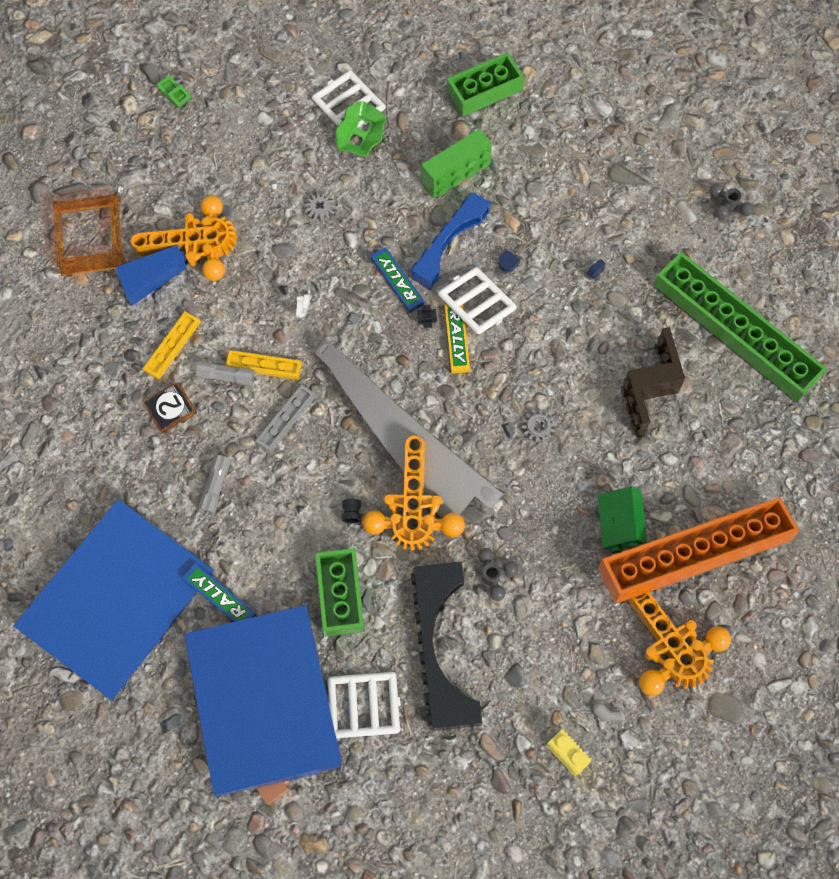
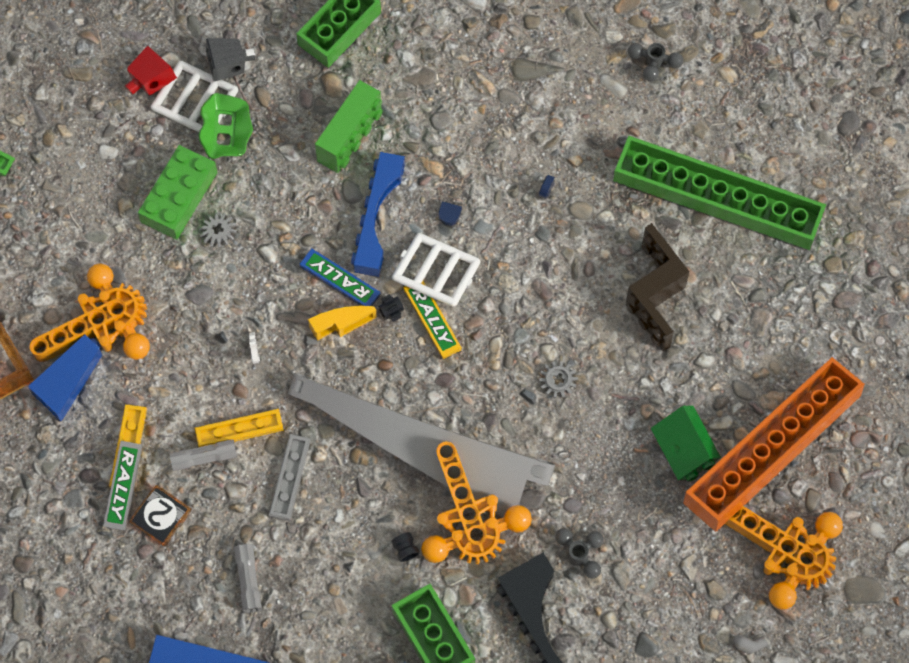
camera: 25 degrees left, 0 degrees up
none -> tile [103,441,143,531]
none -> red torso [125,46,177,95]
none -> bright green brick [138,145,217,240]
none -> dark grey torso [206,38,255,82]
none -> yellow slope [308,306,377,341]

